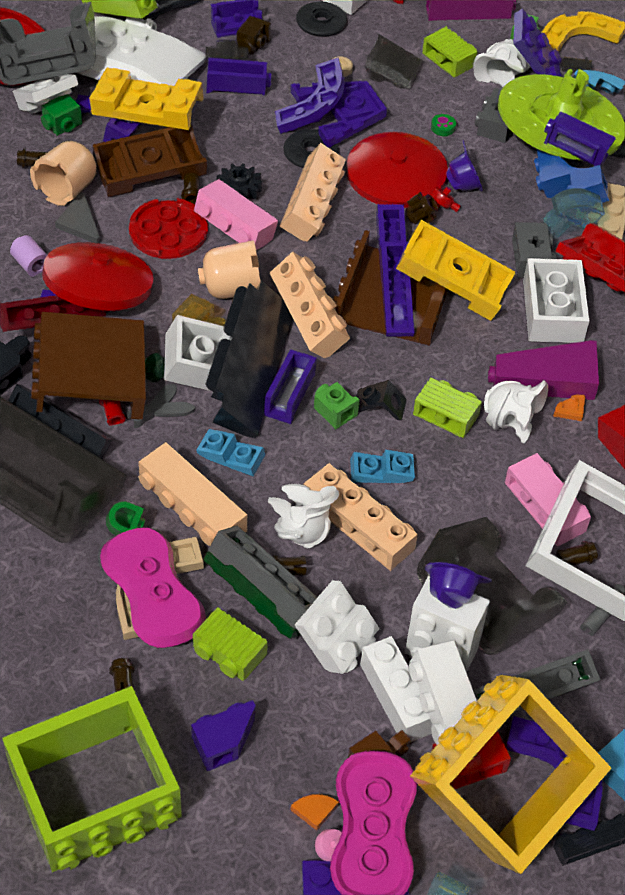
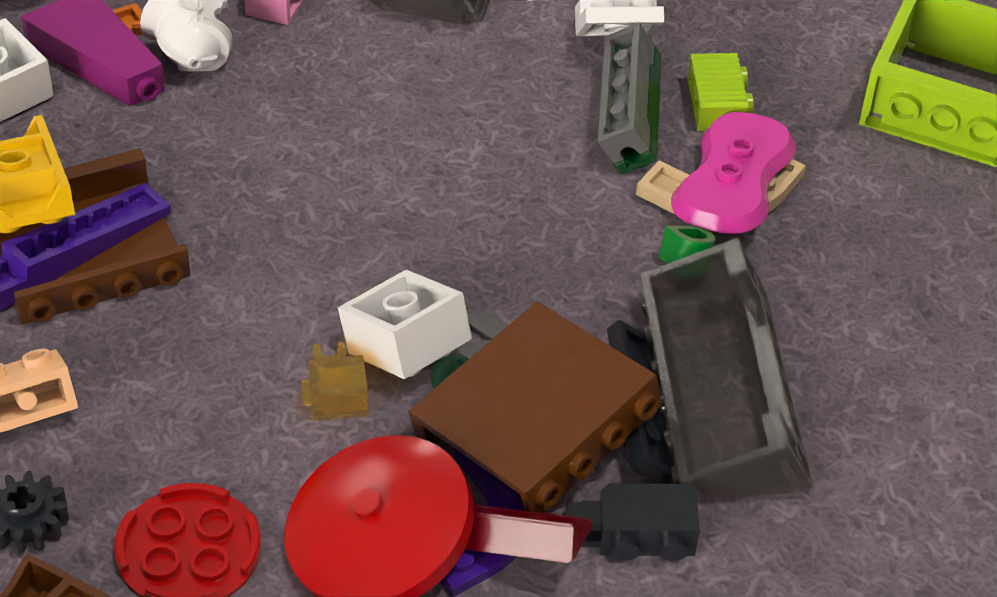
camera: 130 degrees left, 5 degrees down
dark brown pin [109,658,136,694] -> none
light nougat brick [139,442,247,546] -> none
dark brown pin [181,173,200,204] -> none
dark purple slope [191,700,255,772] -> none
bright pink brick [194,179,278,250] -> none
dark azure slope [196,429,265,476] -> none
light nougat cylinder [198,240,261,299] -> none
black slope [205,280,292,439] -> none
dark purple window [264,349,317,424] -> none
white helmet [268,484,339,548] -> none
light nougat brick [270,252,350,358] -> none
dark brown pin [273,555,307,576] -> none
light nougat brick [304,463,418,571] -> none
bright green brick [314,382,359,429] -> none
dark azure slope [350,450,415,483] -> none
black bracket [356,380,407,420] -> none
lime brick [413,377,482,438] -> none

